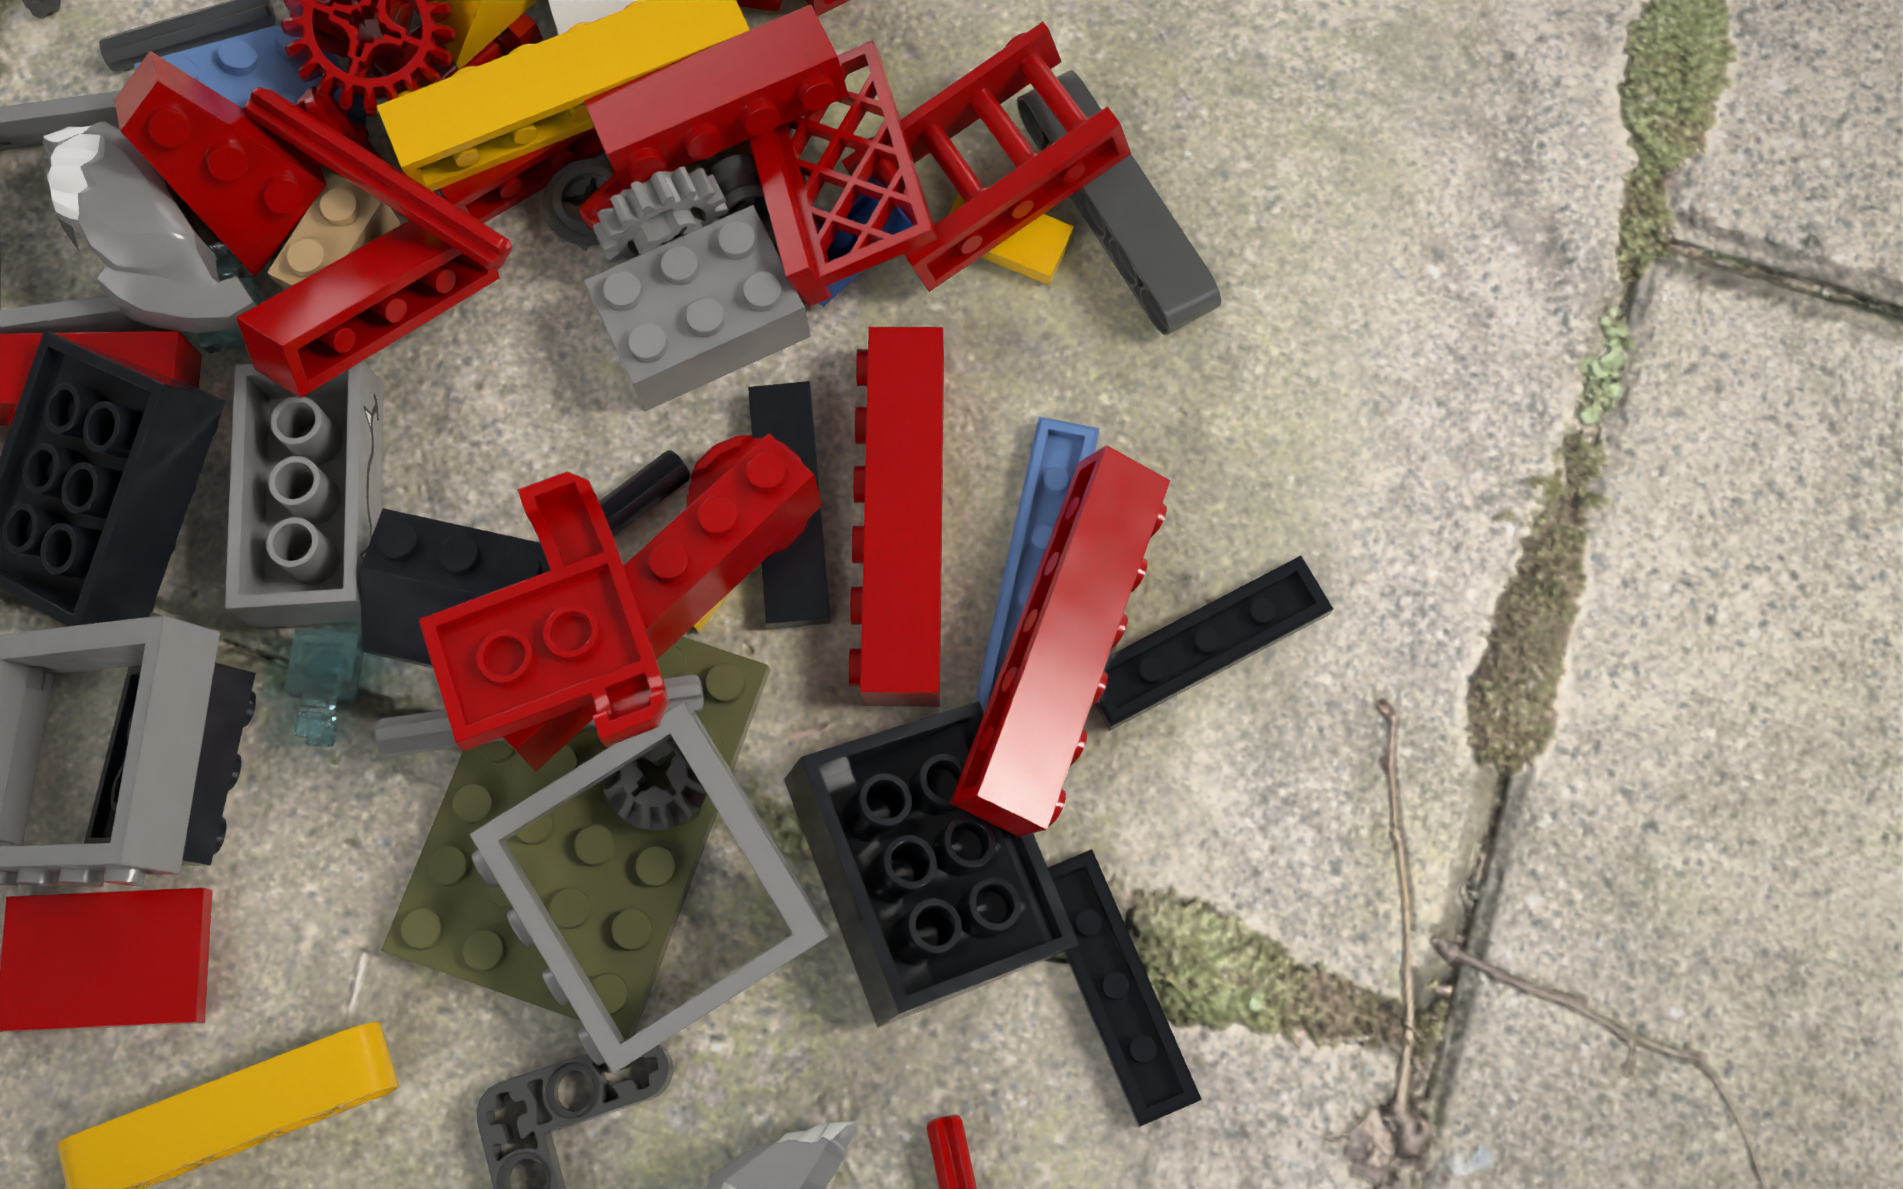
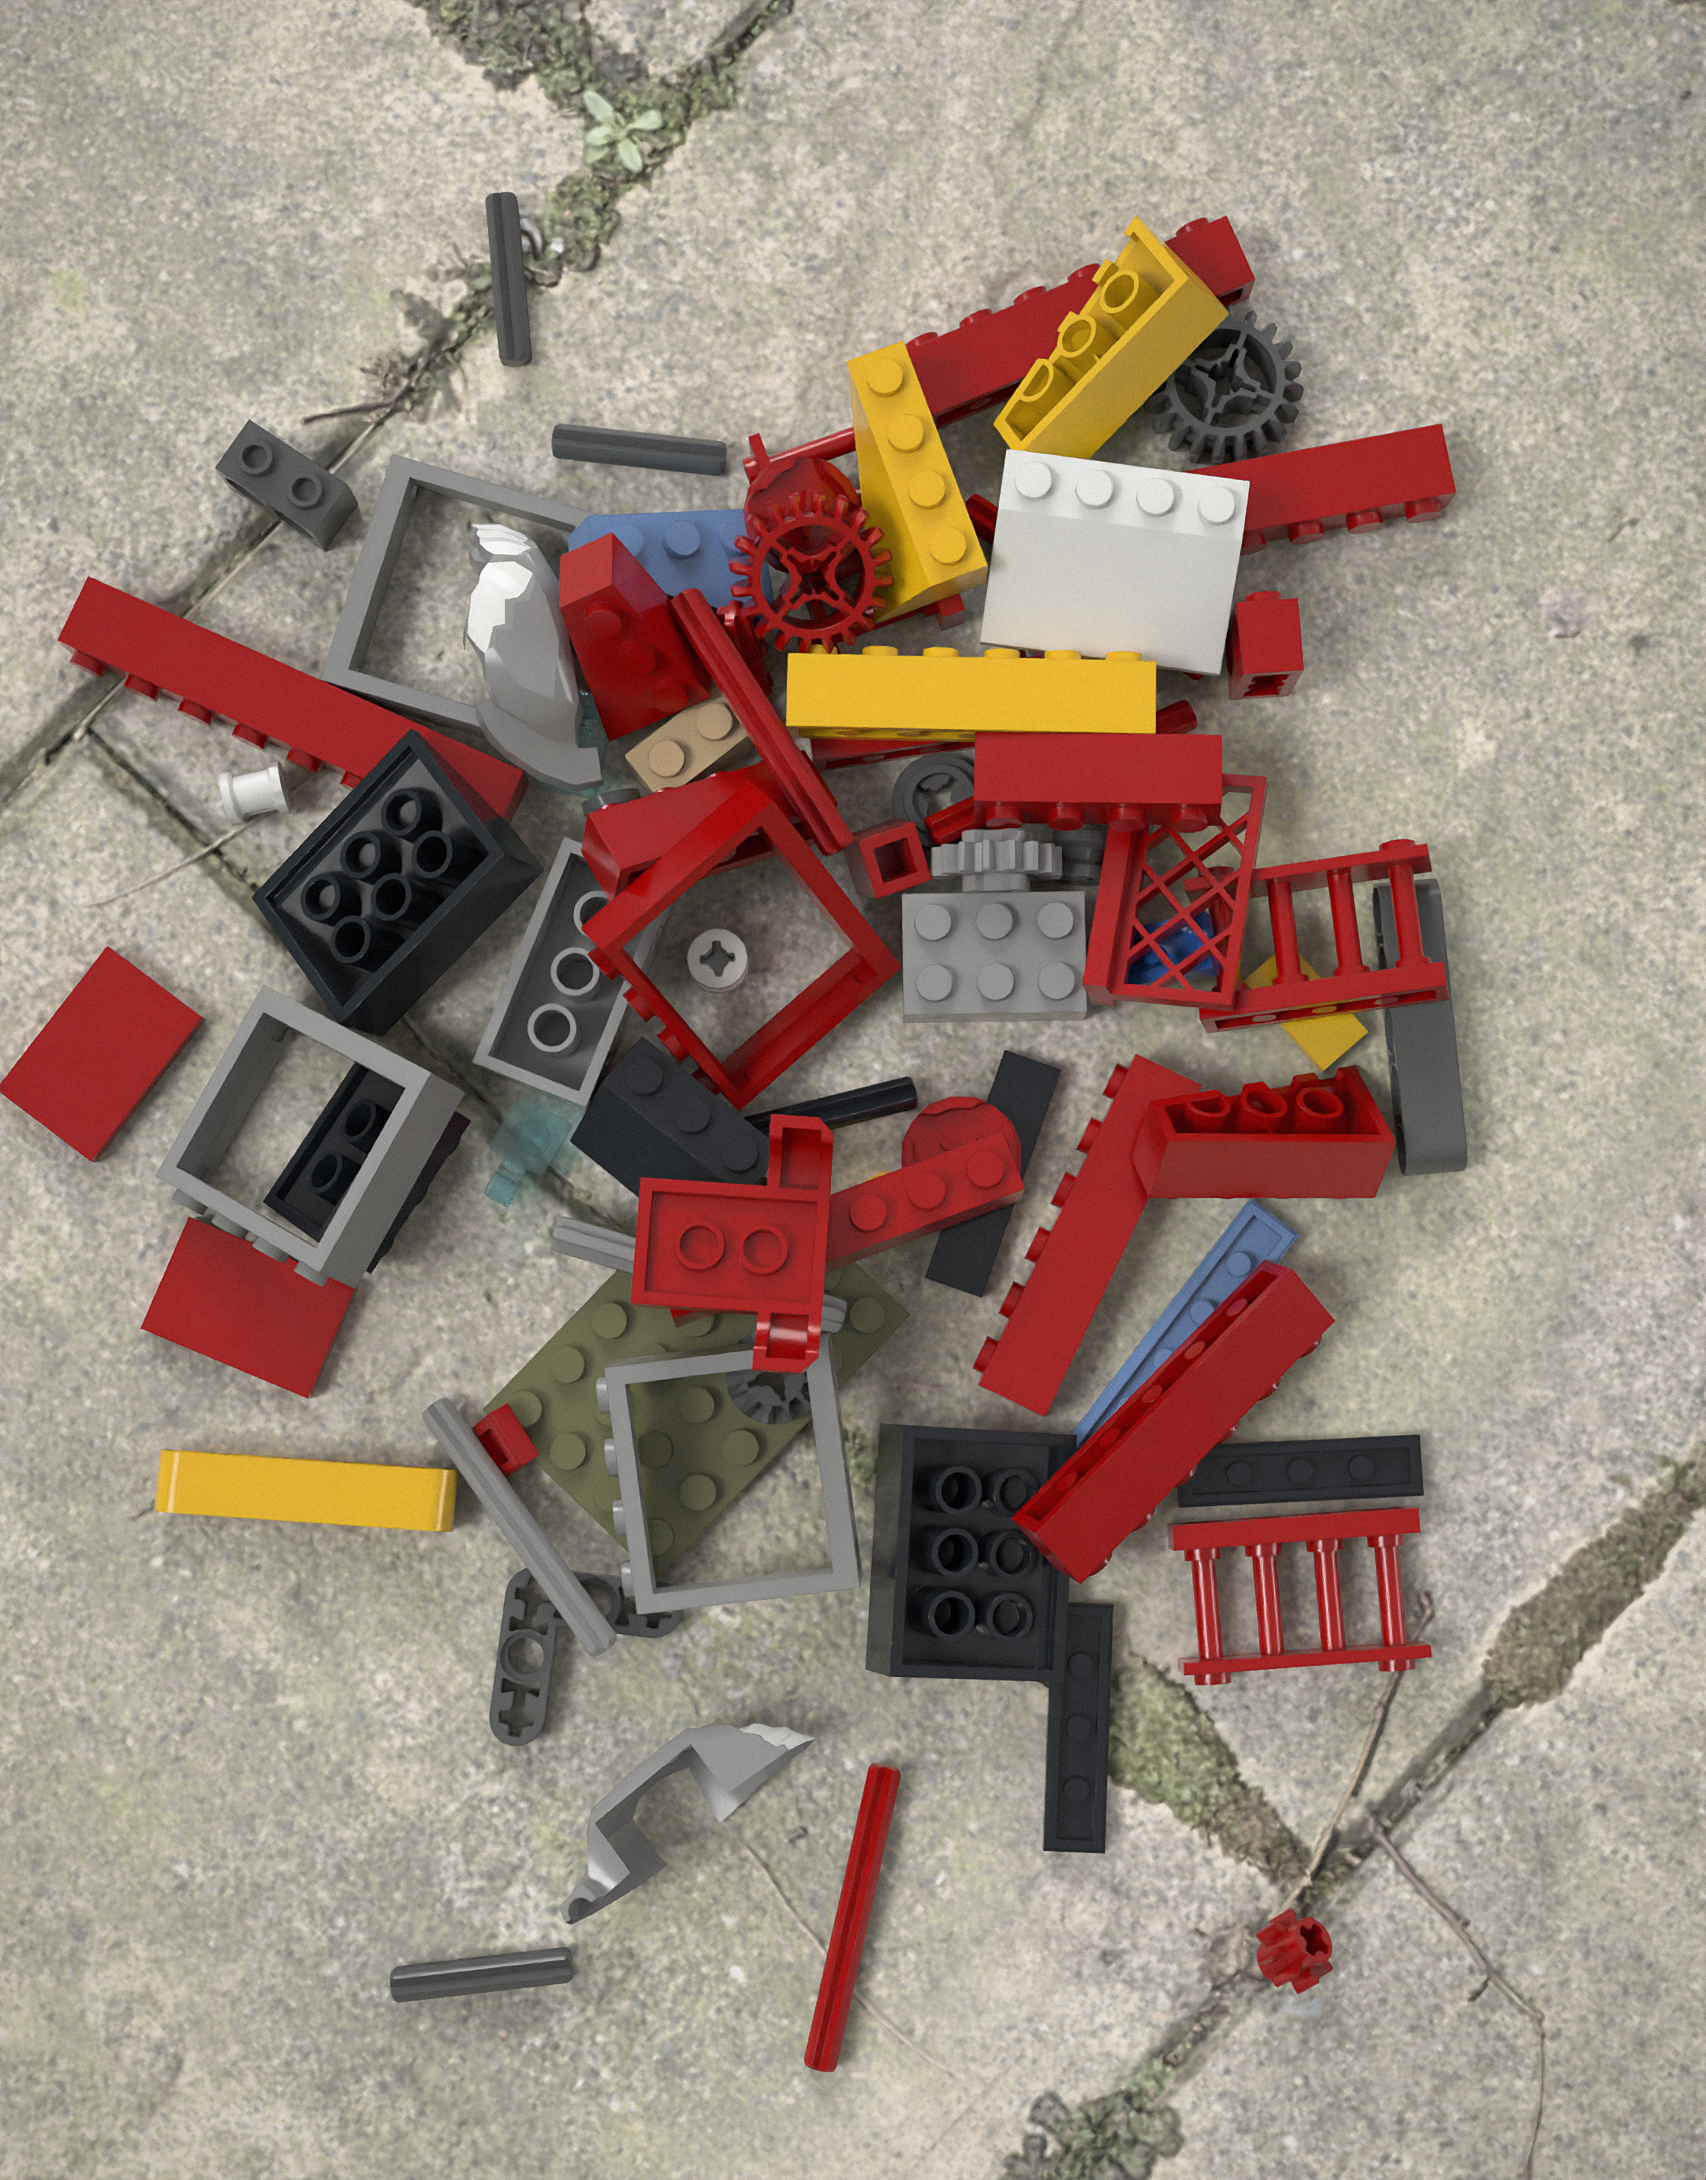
camera: 25 degrees right, 10 degrees up
none -> light grey axle [422,1397,617,1657]
none -> red tile [471,1403,539,1478]
none -> red window [581,781,902,1111]
none -> white wheel [687,928,749,994]
none -> red brick [843,818,932,899]
none -> red wedge [1131,1065,1397,1199]
none -> red fence [1167,1506,1432,1685]
none -> red gear [1256,1909,1333,1994]

